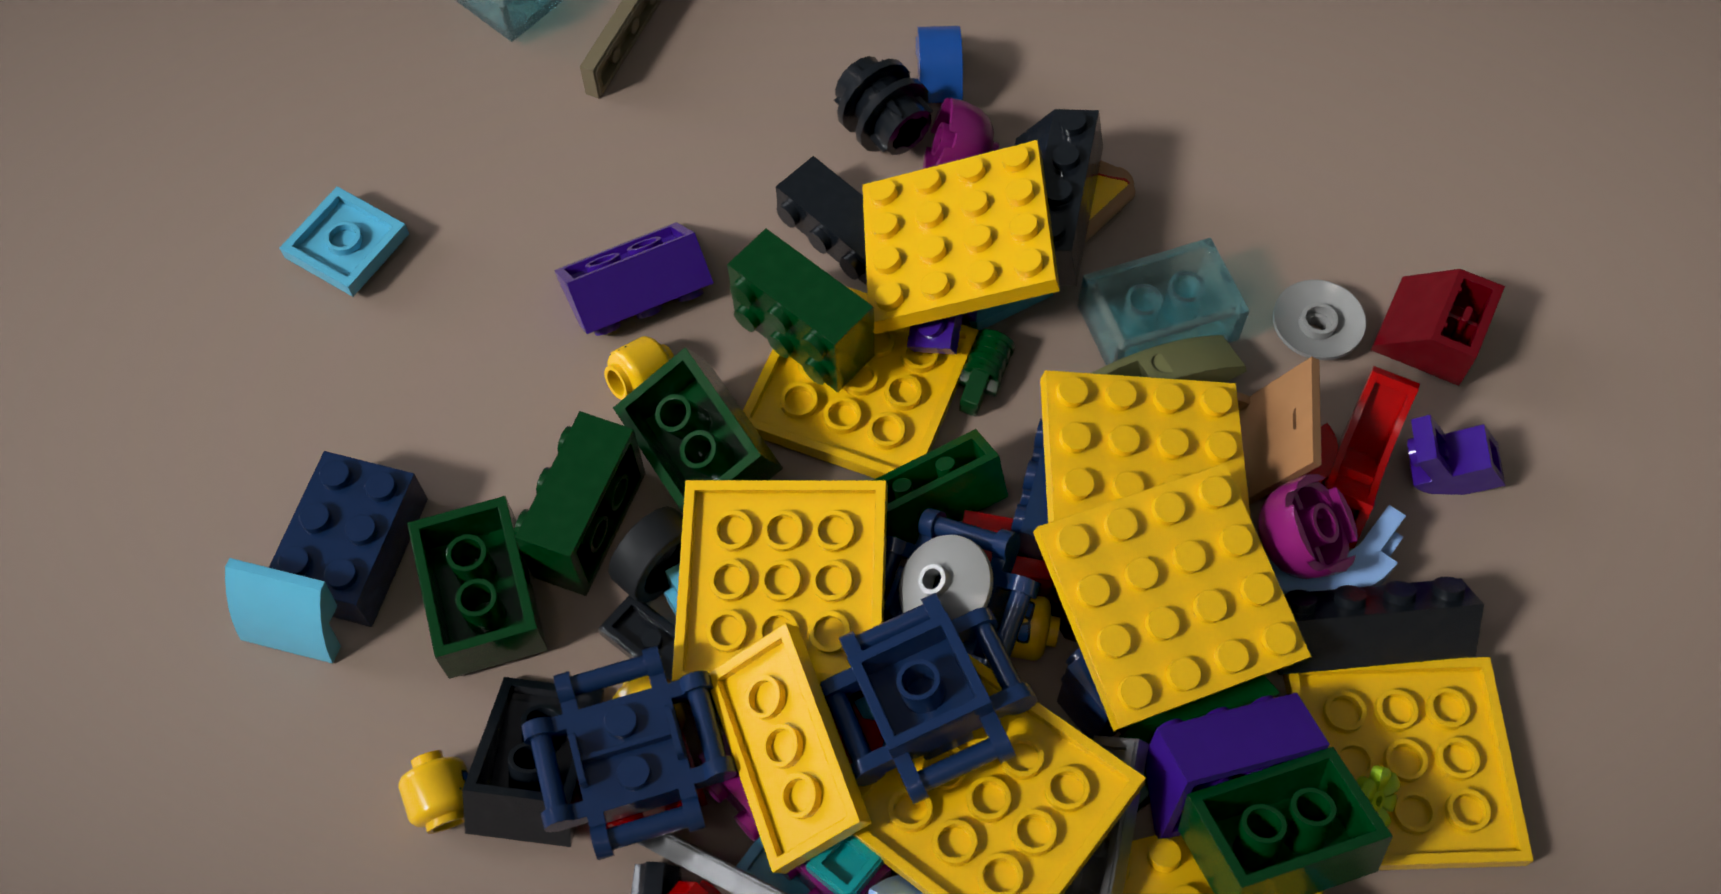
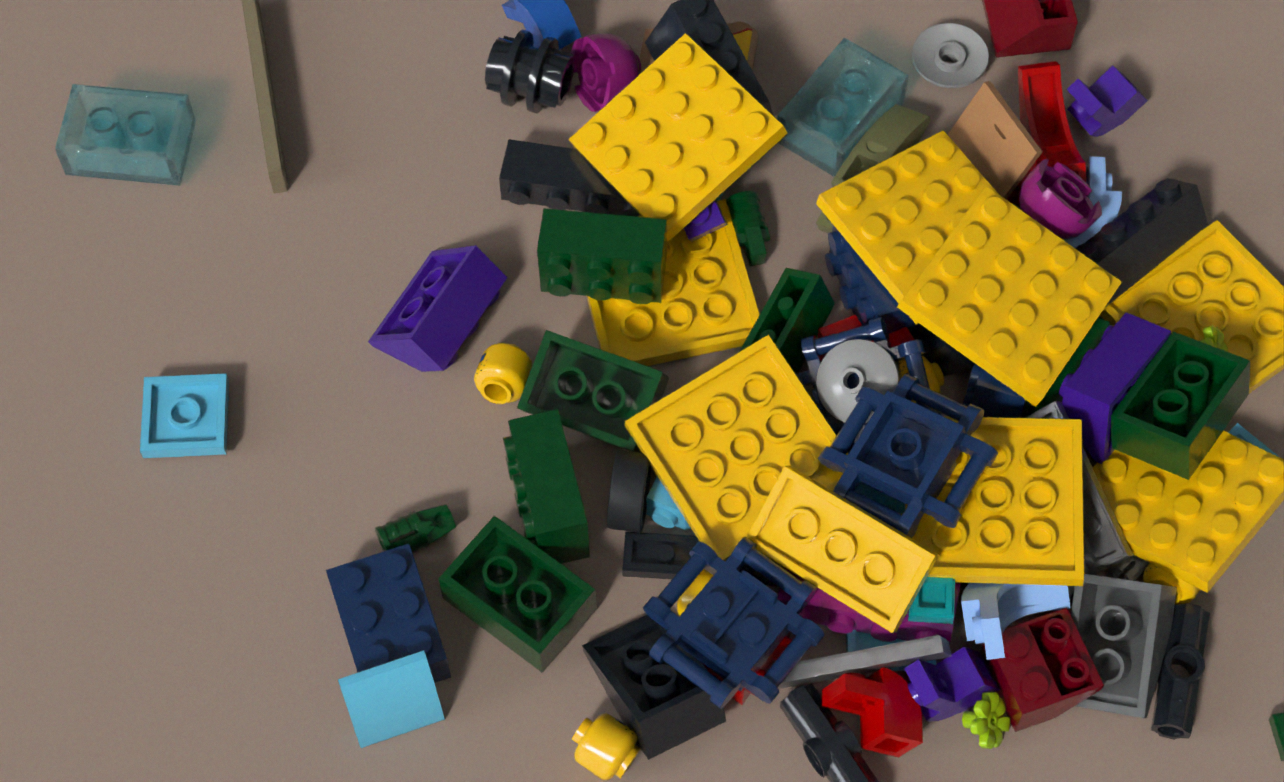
camera: 35 degrees left, 0 degrees up
none -> dark green hinge [375,504,456,553]

